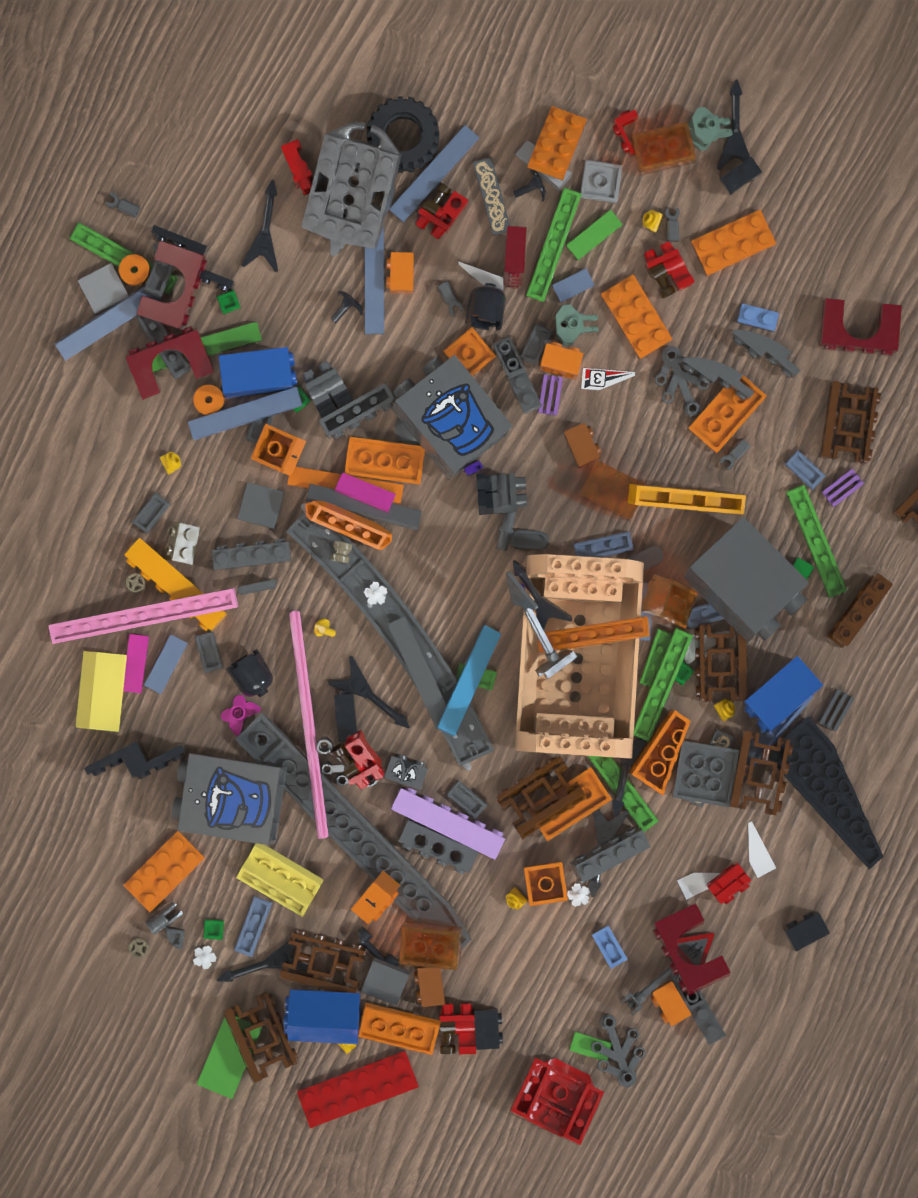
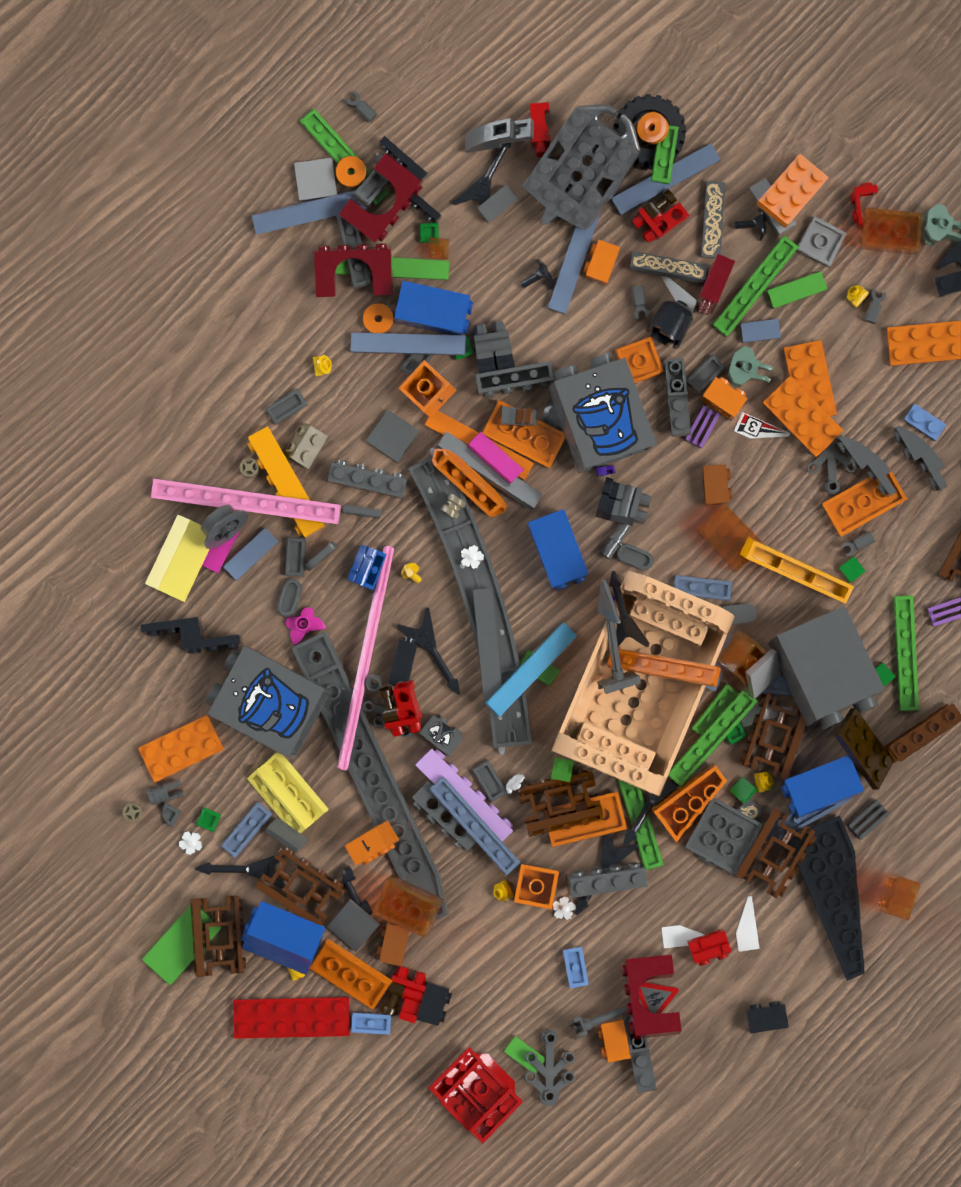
camera: 20 degrees right, 0 degrees up
black cylinder [225,649,273,698] -> none
red hips [644,241,695,299] -> none
sand blue tile [784,450,825,490] -> none
none -> dark grey wheel [201,504,248,549]
none -> dark grey tile [265,818,308,853]
none -> dark grey tile [278,579,303,617]
none -> dark grey tile [305,541,338,572]
none -> blue brick [347,544,387,590]
none -> medium blue plate [351,1012,391,1035]
none -> clear orange tile [429,238,449,259]
none -> sand blue tile [429,776,521,875]
none -> dark grey slope [465,118,534,153]
none -> dark grey tile [476,185,518,223]
none -> leg [501,406,537,426]
none -> white plant [506,774,525,794]
none -> blue brick [528,509,588,591]
none -> bright green bracket [551,757,574,782]
none -> dark grey tile [629,251,708,284]
none -> orange piece [637,112,669,144]
none -> bright green tile [651,125,679,185]
none -> green tile [730,777,757,804]
none -> light grey tile [745,649,781,699]
none -> orange plate [762,376,844,458]
none -> dark brown plate [835,708,894,790]
none -> green tile [839,556,866,583]
none -> clear orange brick [878,874,921,920]

